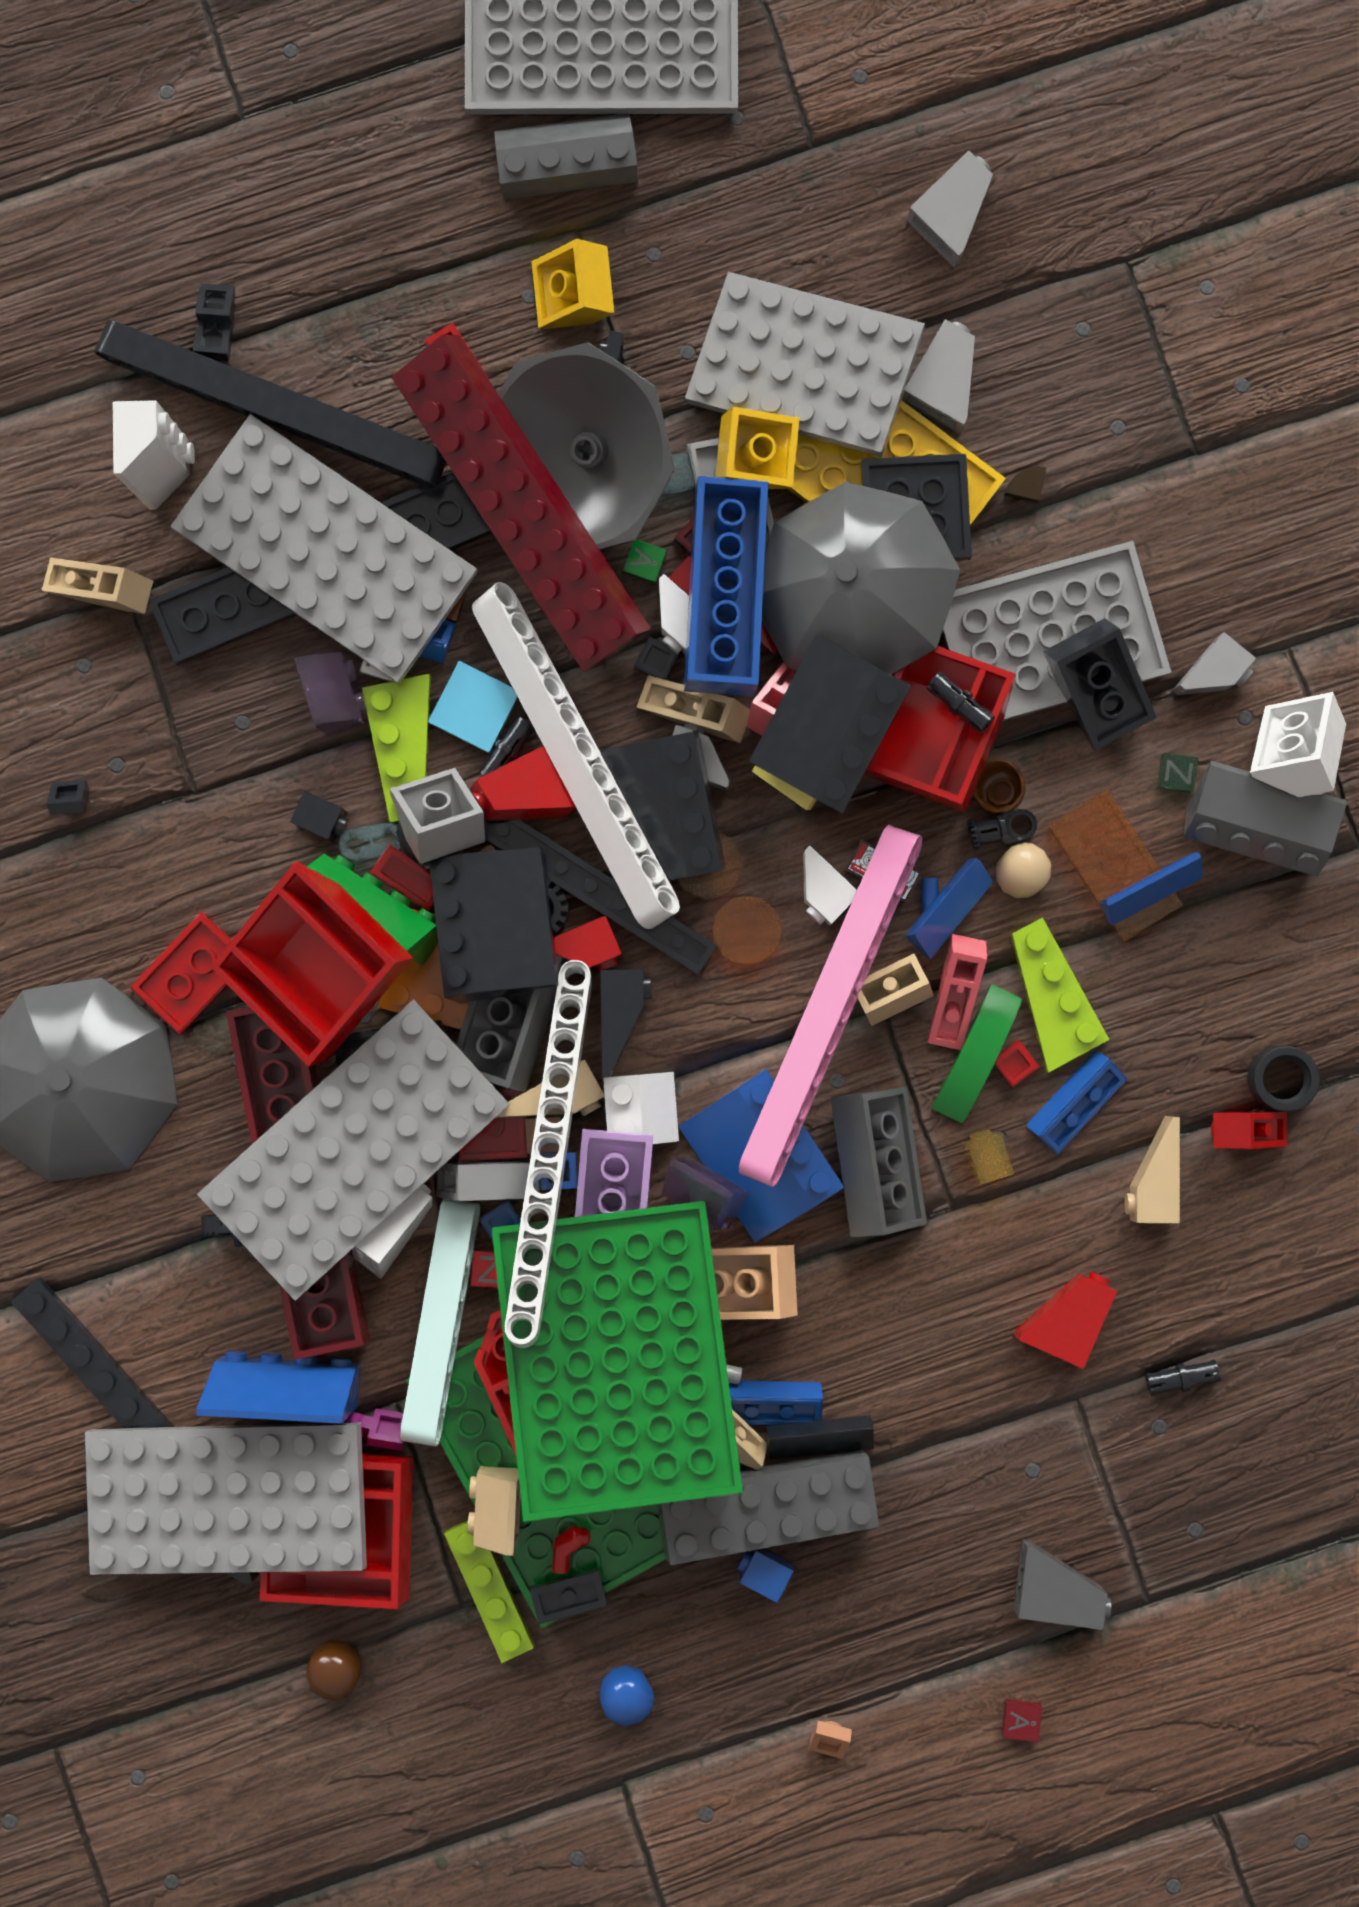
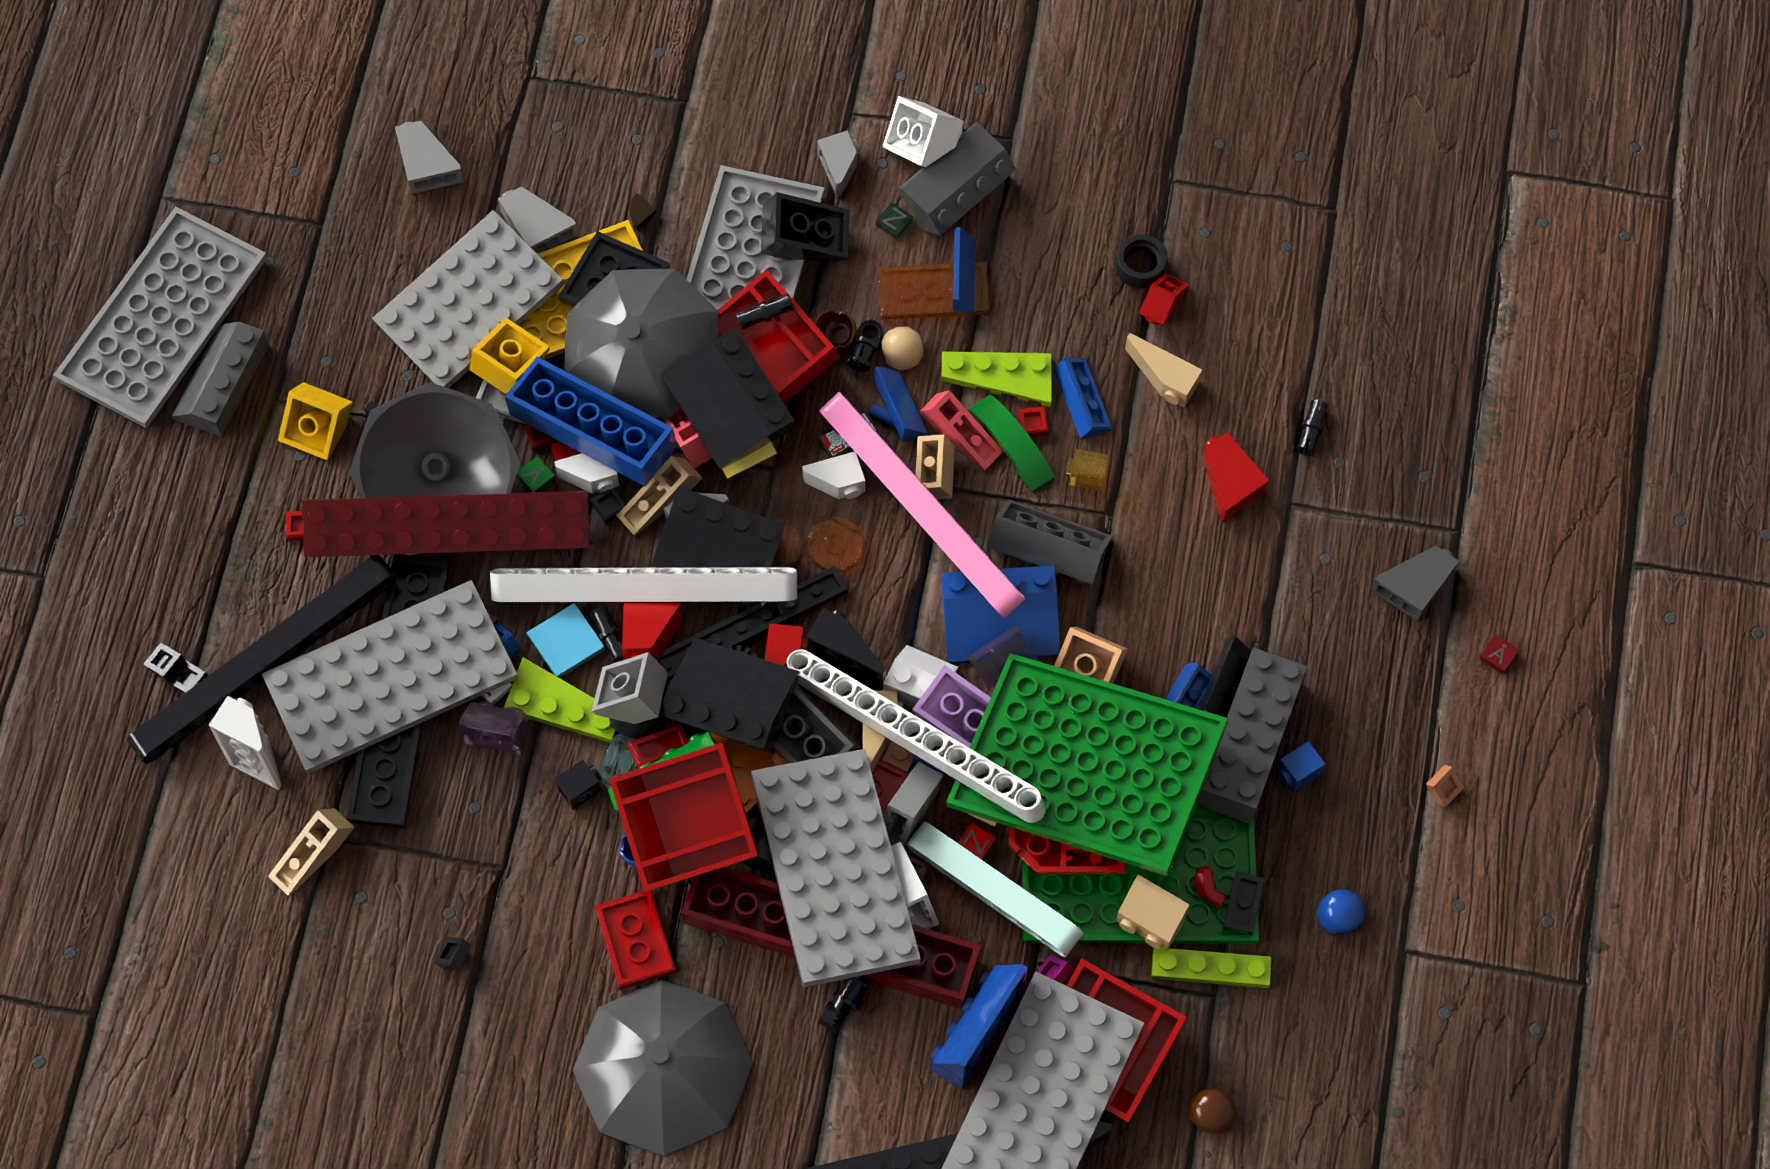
camera: 65 degrees left, 20 degrees down
blue tile [479,1200,521,1241] -> none

